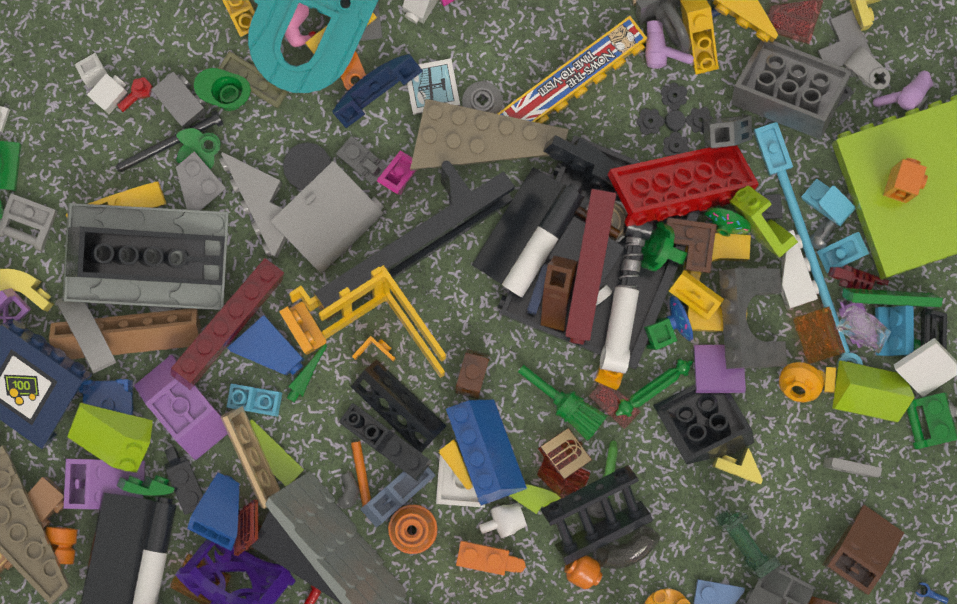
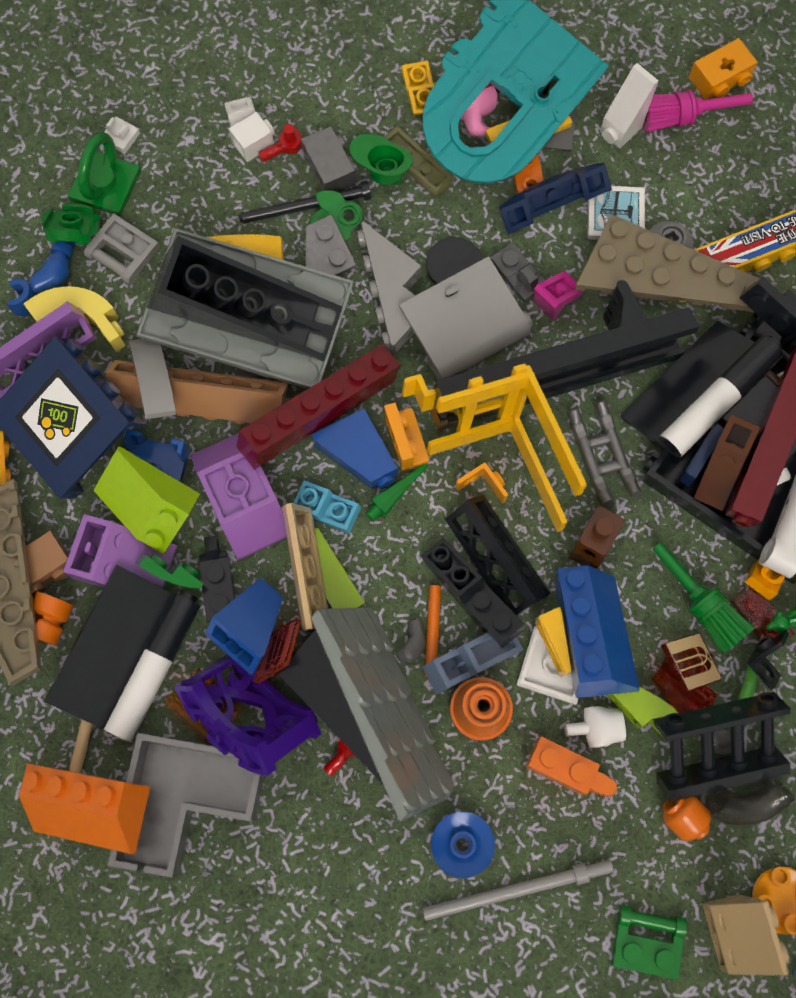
camera: 15 degrees right, 10 degrees down
none -> flat silver piece [568,400,643,508]
none -> black bracket [747,630,789,690]

